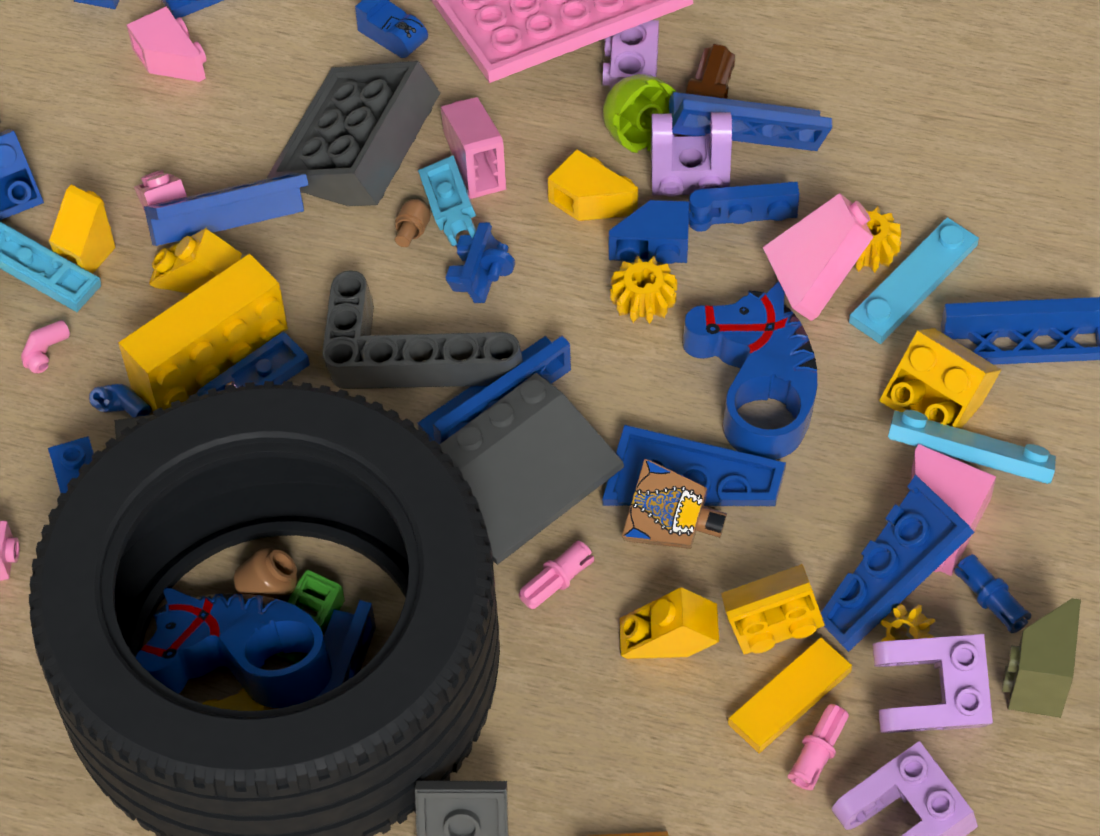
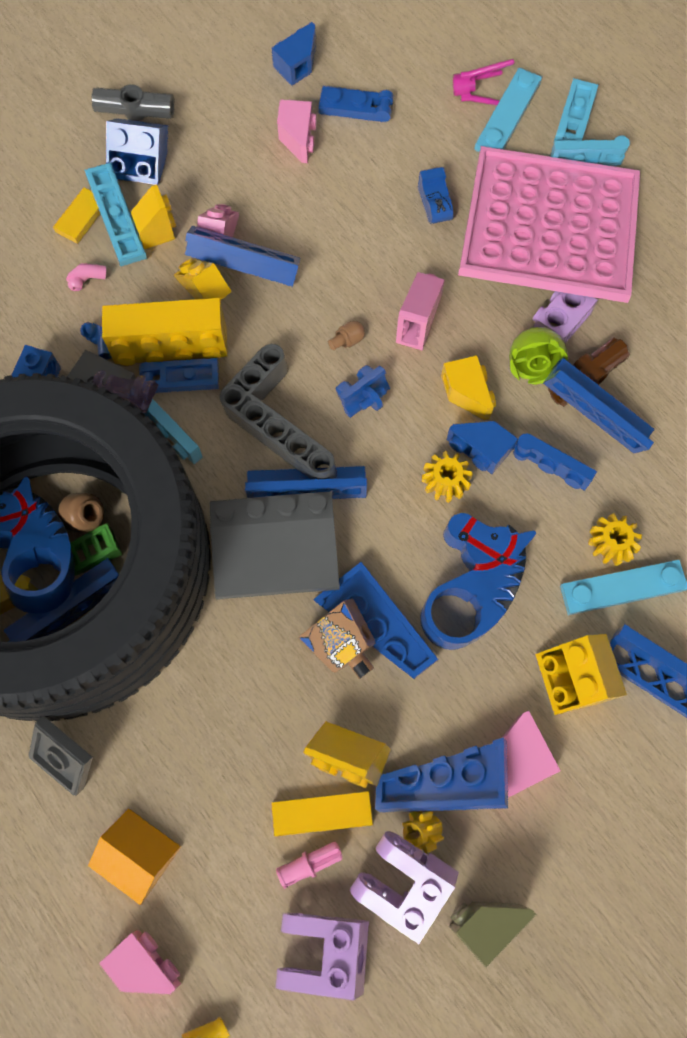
camera: 35 degrees right, 15 degrees up
dark grey slope [267,61,440,206] -> none
medium azure plate [418,155,476,246] -> none
bright pink axle [519,541,594,609] -> none
yellow slope [619,587,719,659] -> none
lavender brick [651,112,732,197] -> none
bright pink slope [763,193,873,321] -> none
medium azure plate [888,410,1056,484] -> none
blue pin [954,554,1032,633] -> none

